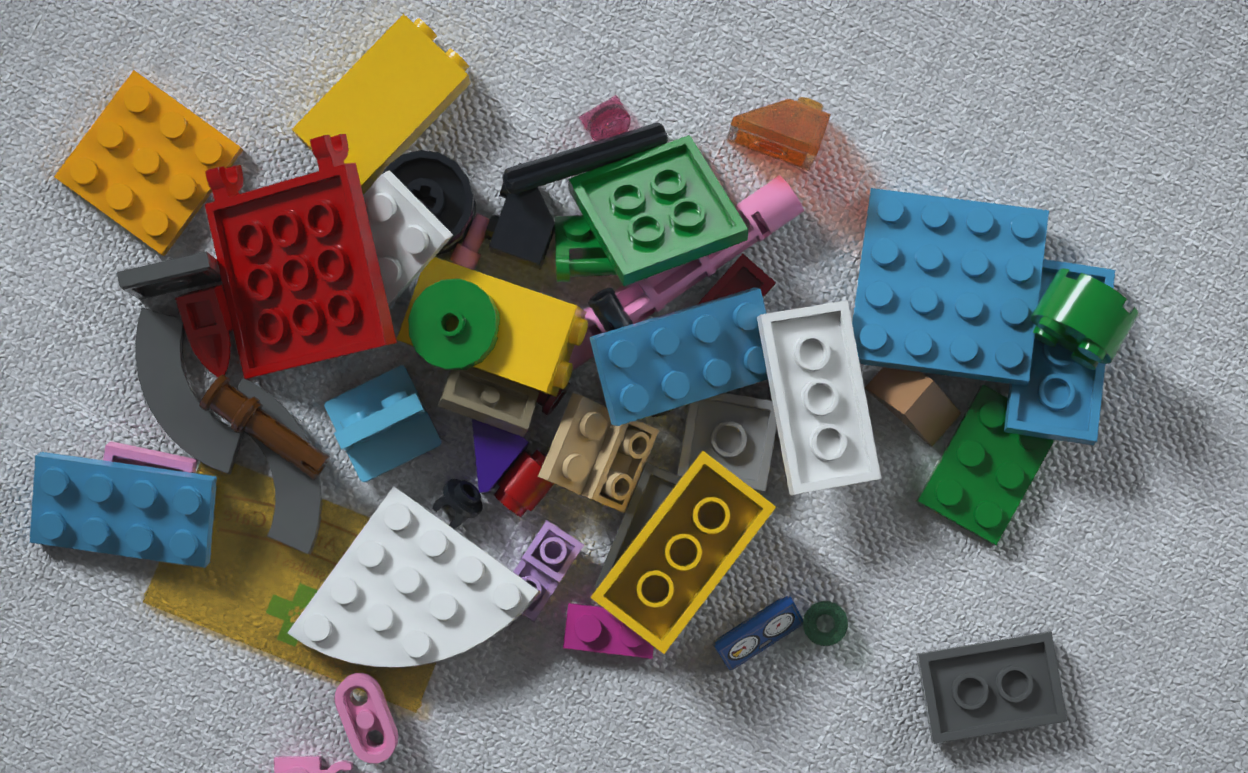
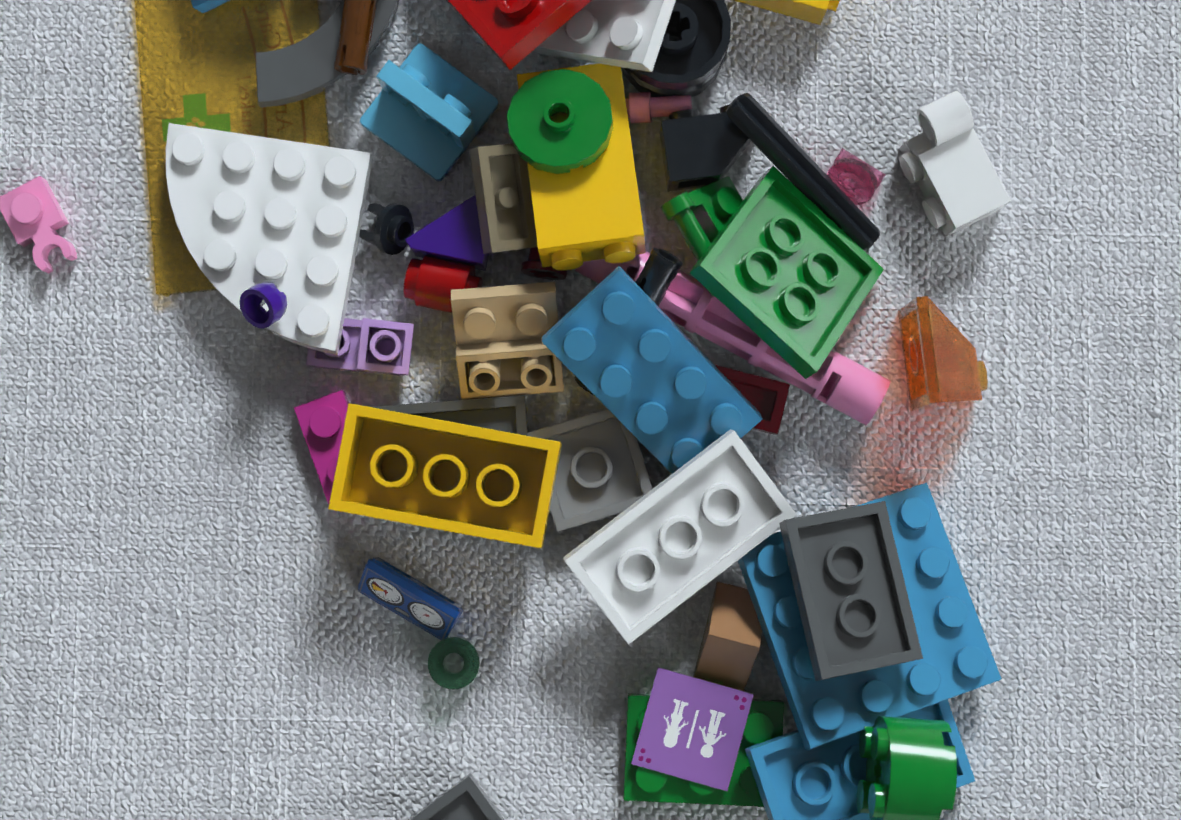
camera: 70 degrees right, 0 degrees up
bright pink plate [334,673,399,763] -> none
none -> dark purple hinge [240,282,287,329]
none -> medium lavender sticker [631,667,754,791]
none -> dark grey plate [779,501,923,681]
none -> white hinge [899,91,1011,237]

